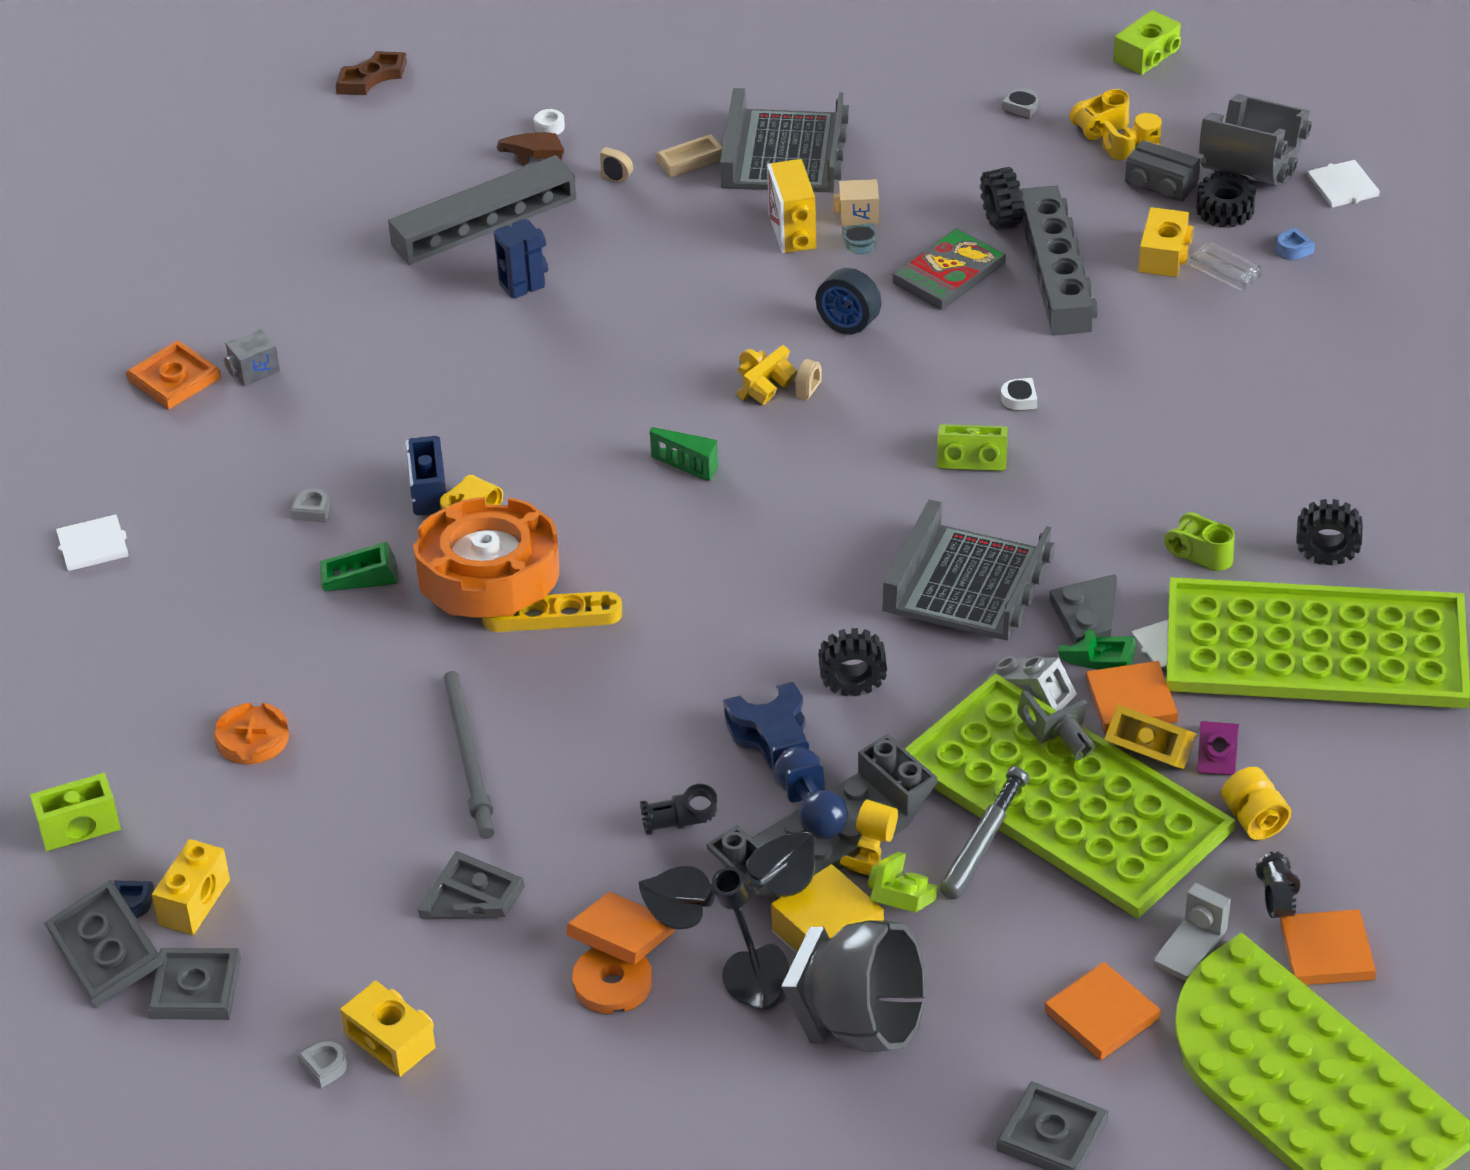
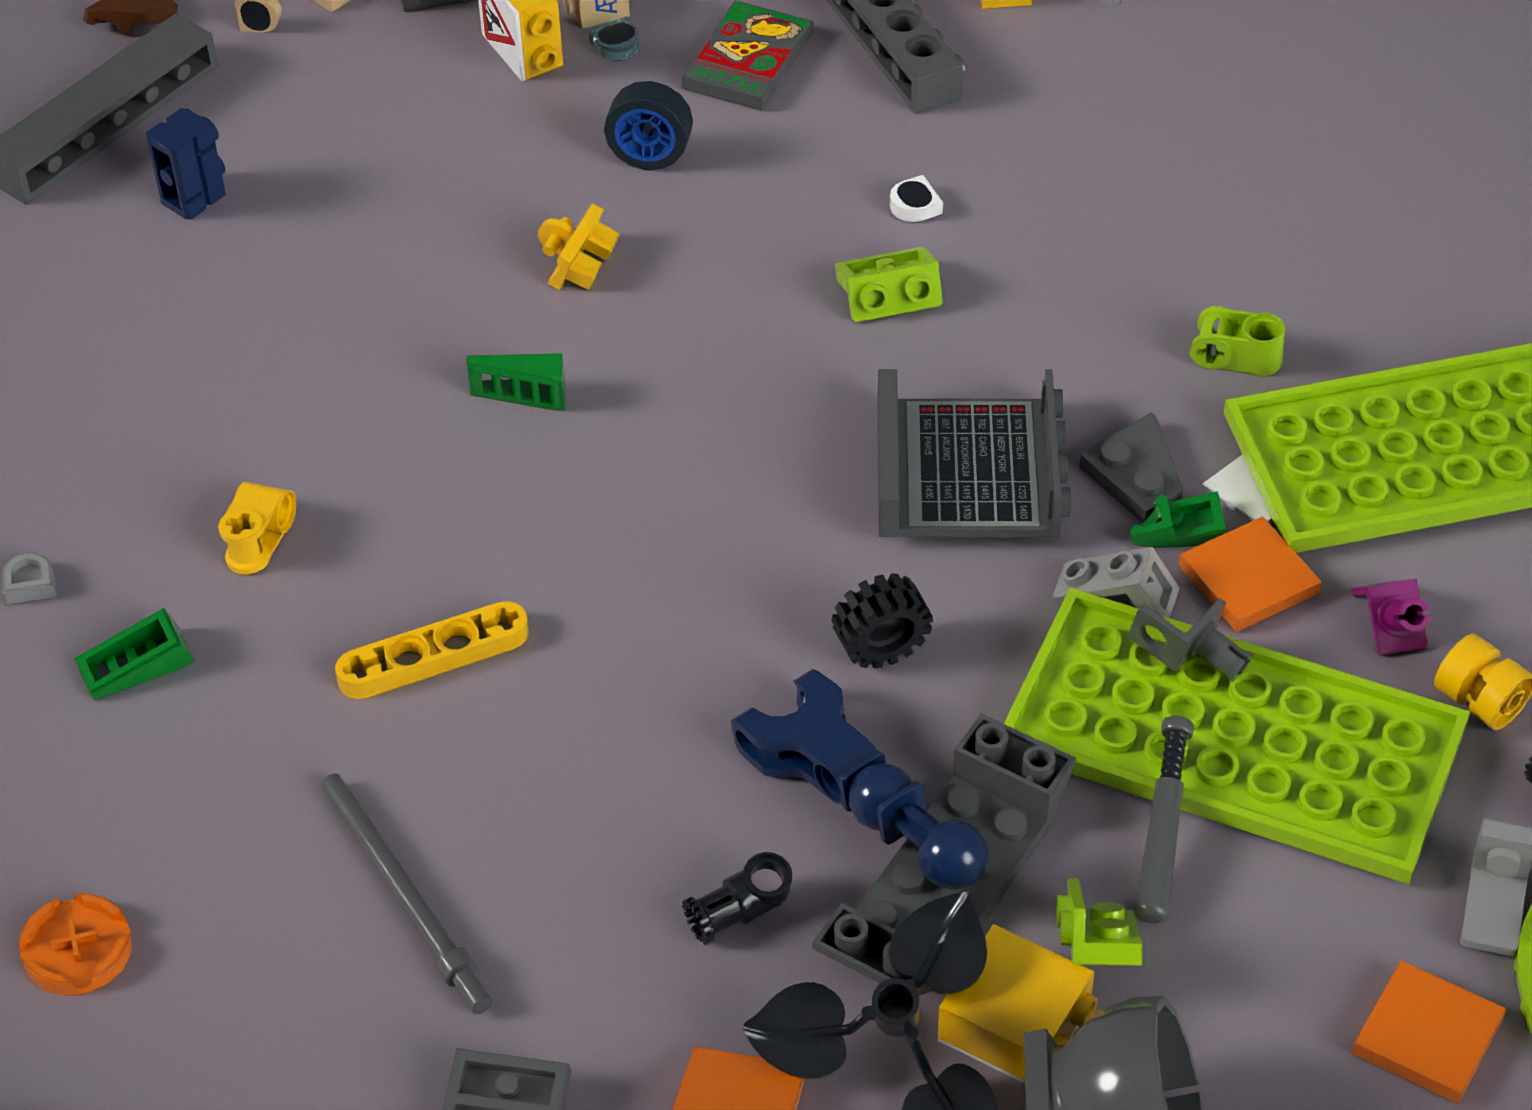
camera: 20 degrees left, 5 degrees up
dark blue brick [405,436,447,516] -> none
orange piece [413,497,560,617] -> none
tan tile [796,359,822,401] -> none
yellow leg [840,799,898,876] -> none
yellow brick [1104,704,1197,770] -> none
black tyre [1296,499,1363,565] -> none

